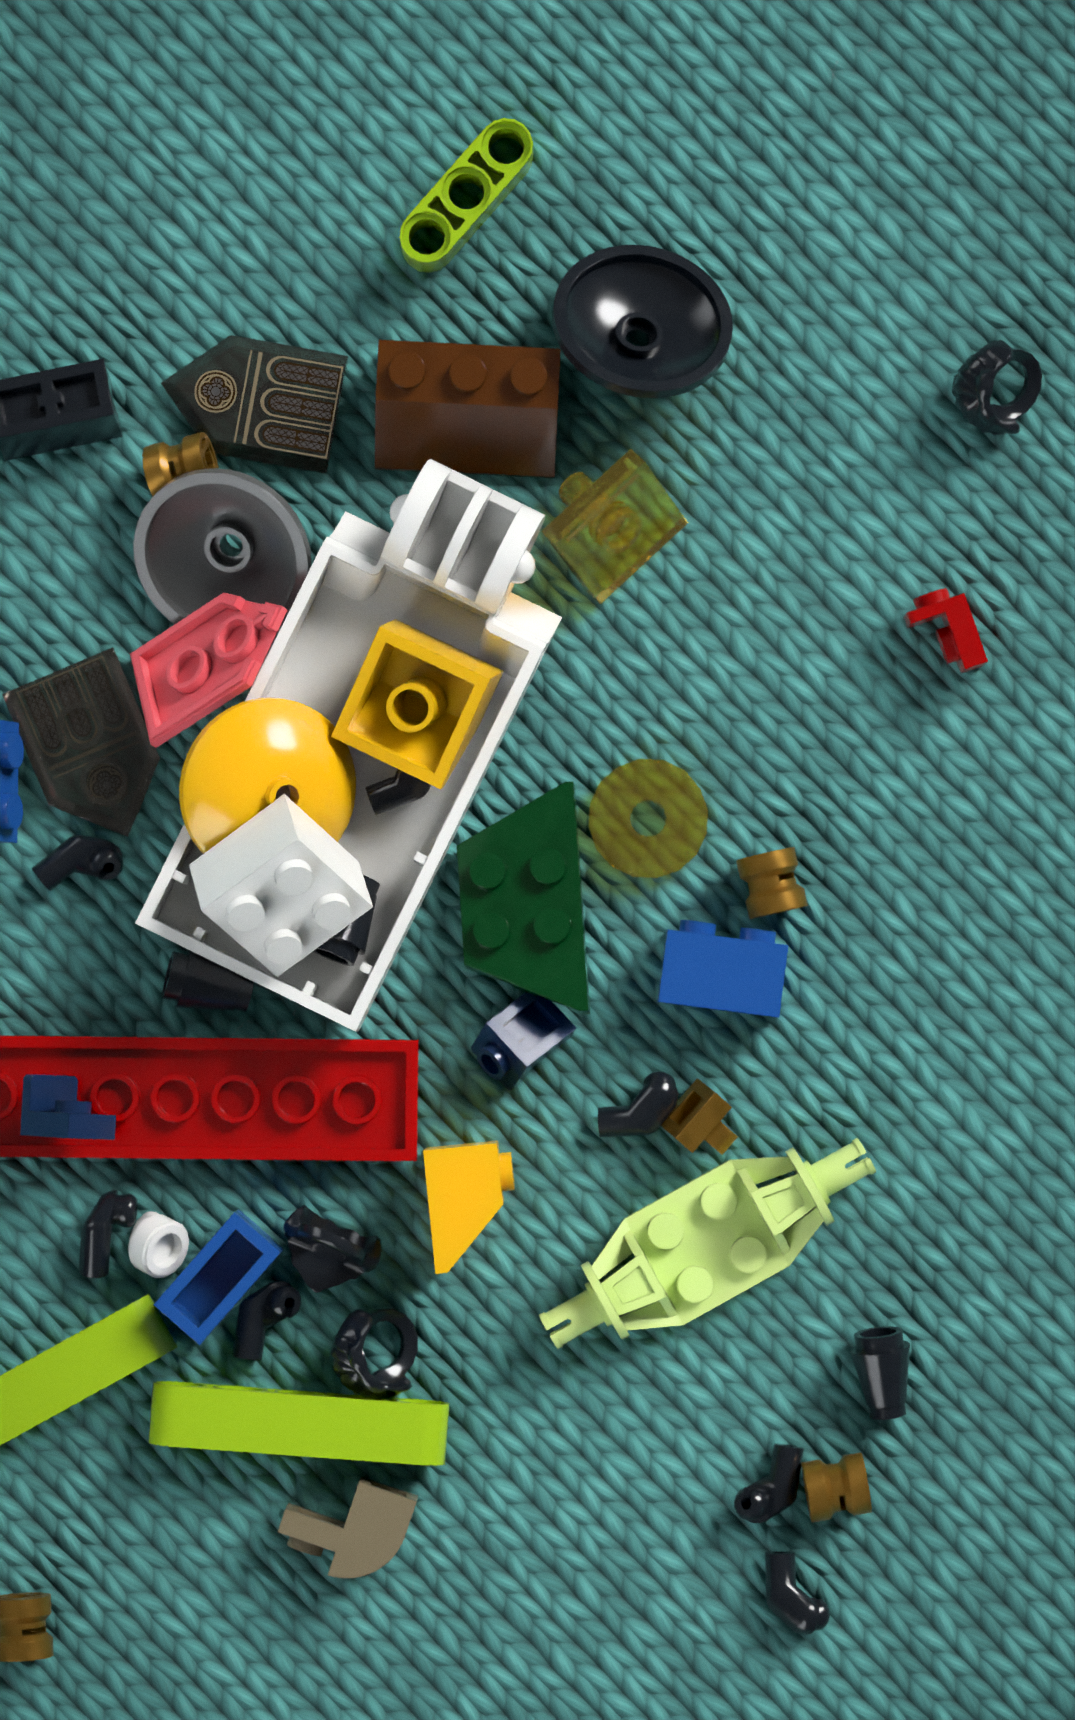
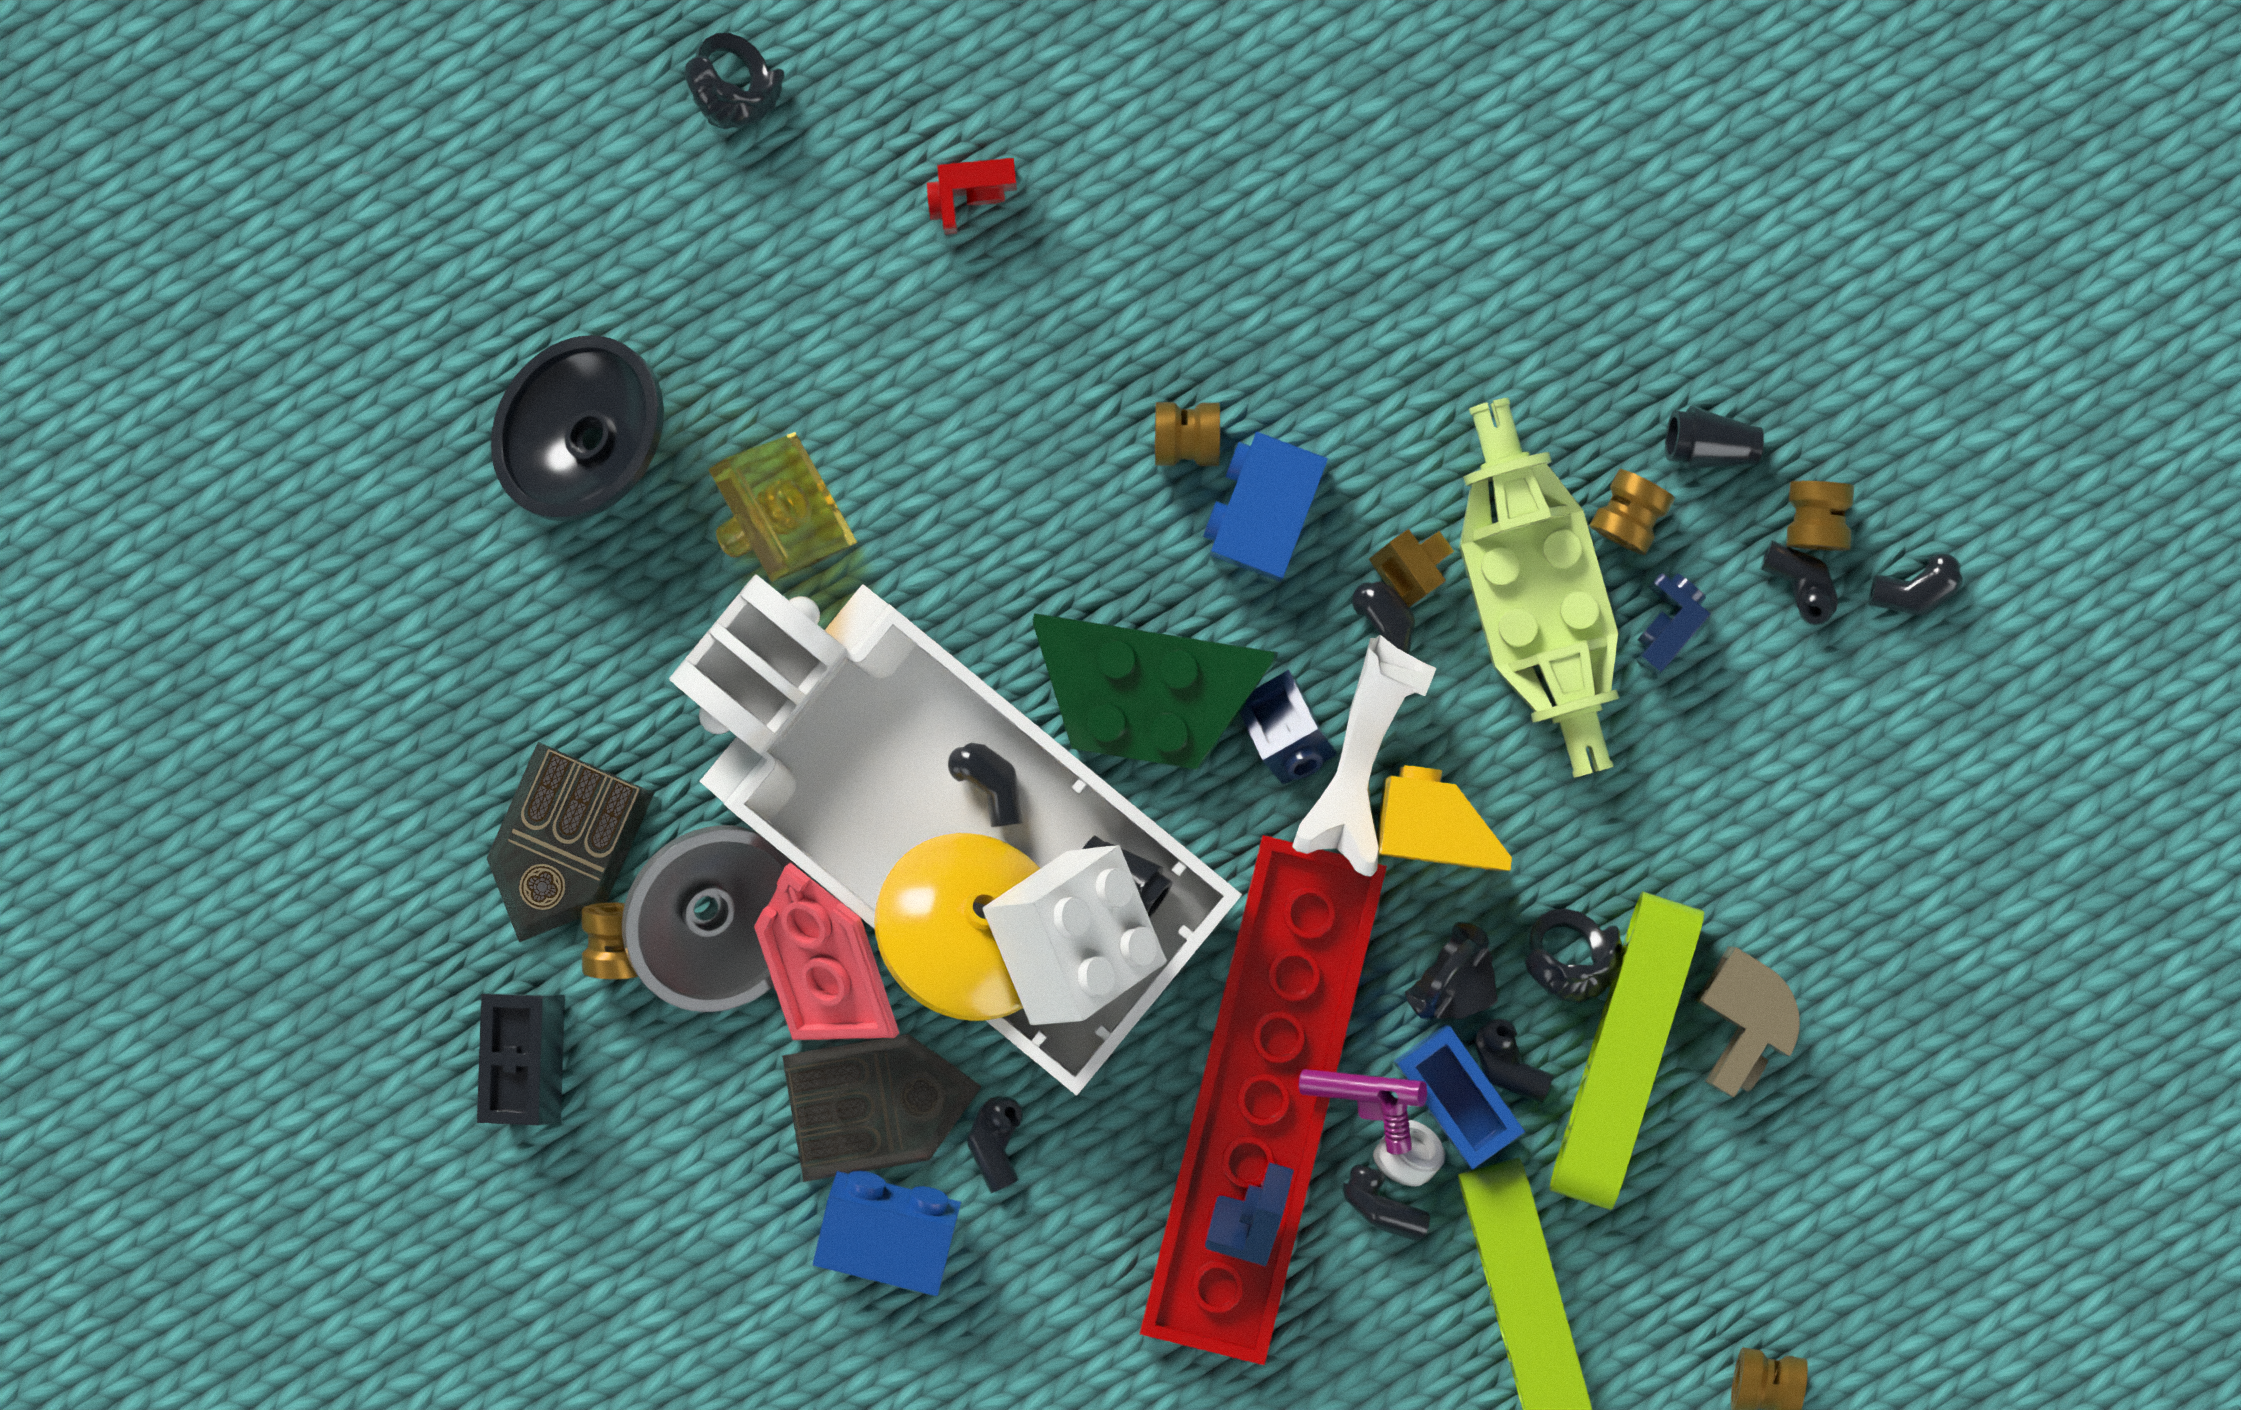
camera: 85 degrees left, 0 degrees up
black cone [162,950,254,1012] -> none
yellow slope [331,619,504,790] -> none
reddish brown slope [375,340,561,478] -> none
lime beam [399,118,533,273] -> none
clear yellow tile [588,759,708,879] -> none
none -> white animal [1292,635,1436,876]
none -> magenta hose [1299,1069,1428,1155]
none -> pearl gold wheel [1589,469,1675,555]
none -> dark blue bracket [1636,573,1711,676]

